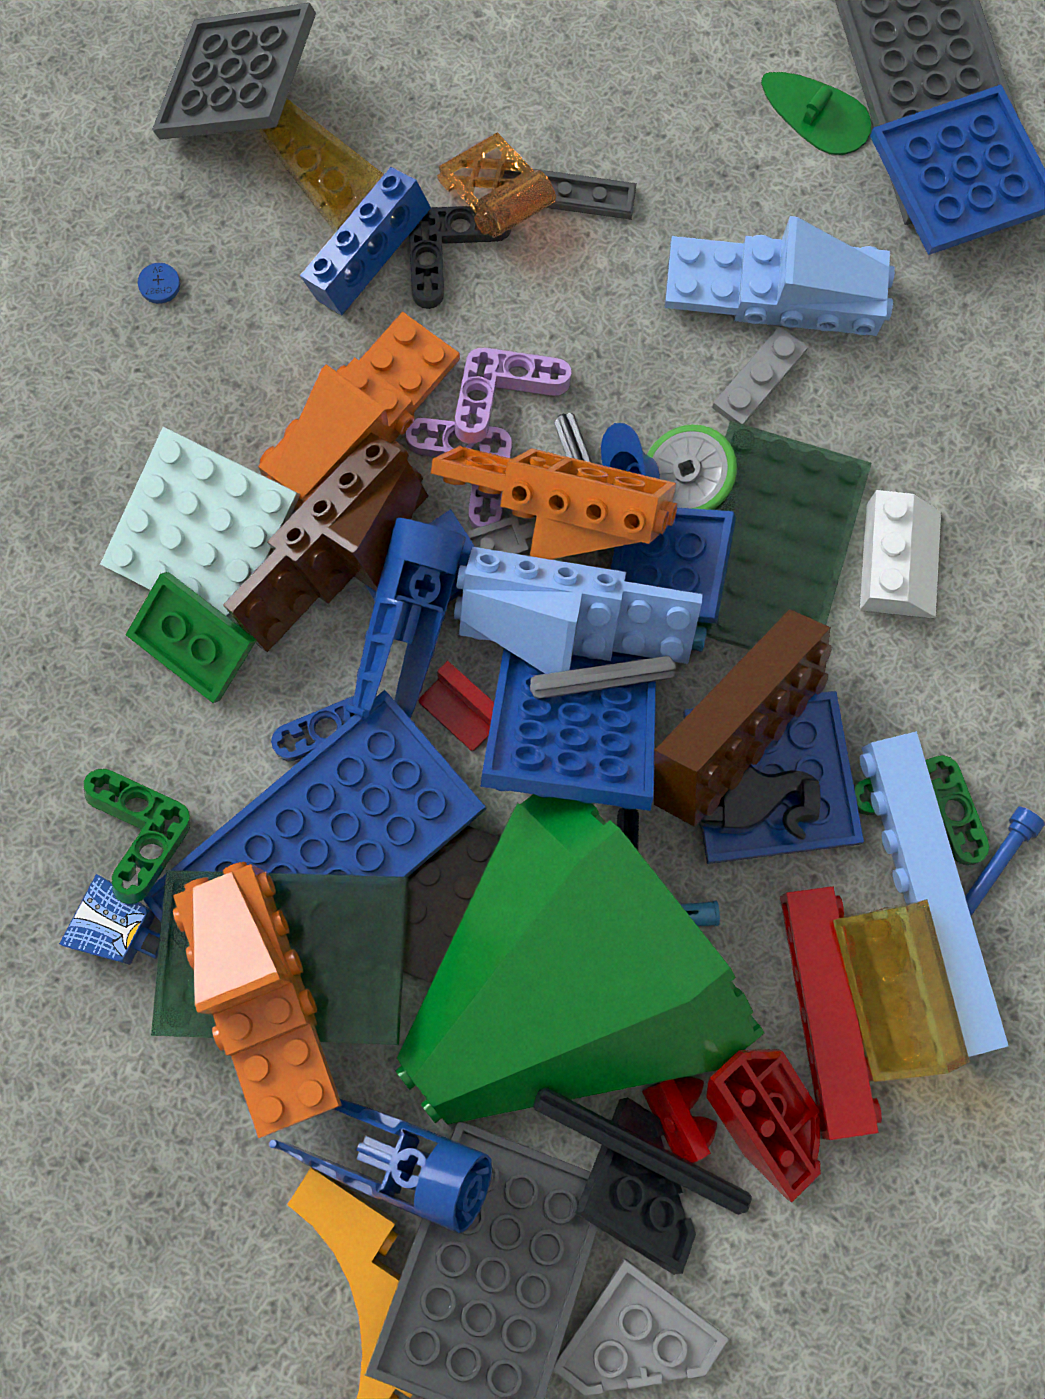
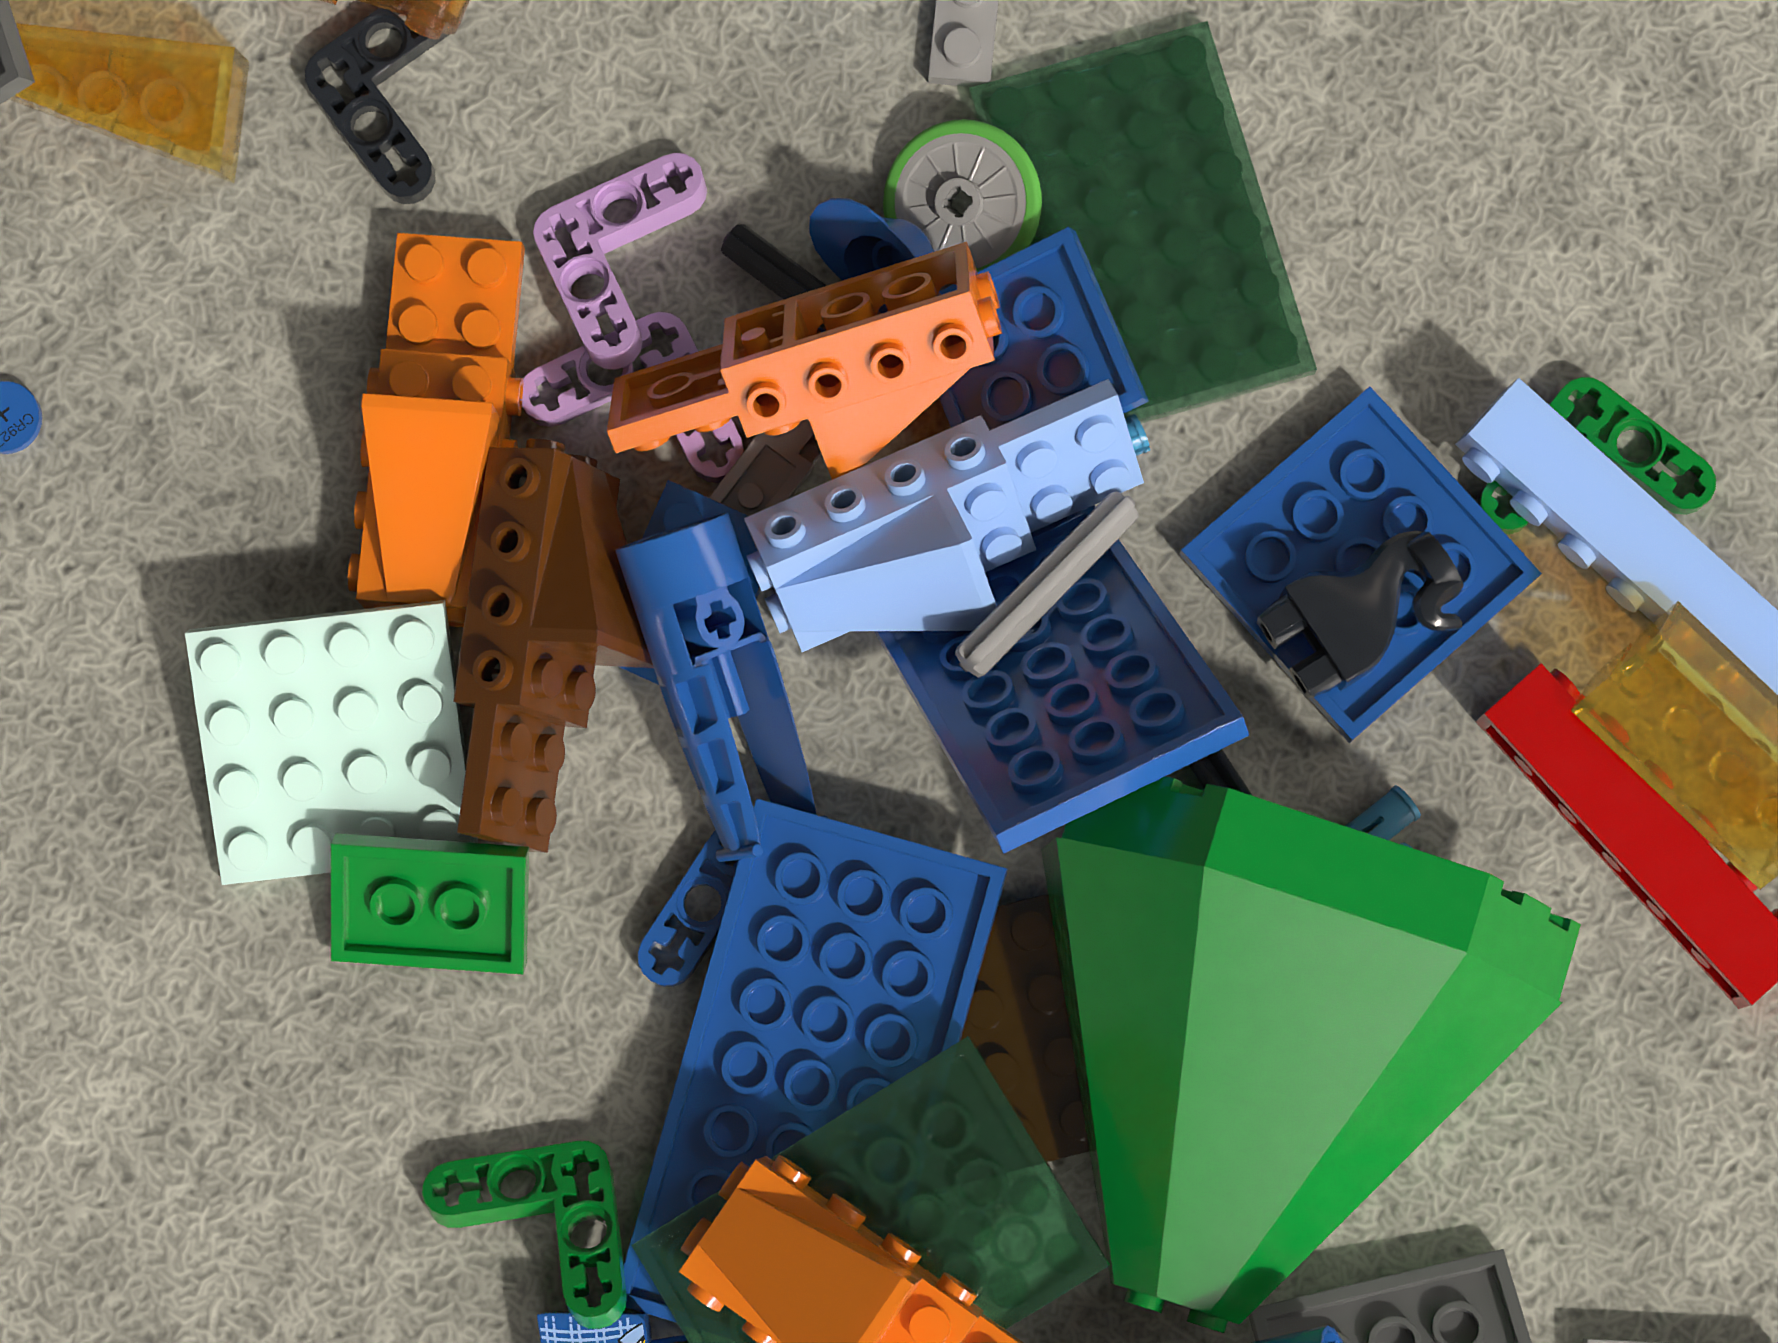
camera: 25 degrees left, 5 degrees up
blue brick [300,167,431,315] -> none
red panel [418,660,494,751] -> none
black axle [533,1088,752,1215] -> none
black plate [575,1097,696,1275] -> none
red tile [642,1077,717,1163] -> none
reddish brown brick [654,609,832,827] -> none
red wedge [706,1049,821,1202] -> none
white slope [860,490,941,618] -> none
blue piece [965,806,1045,916] -> none

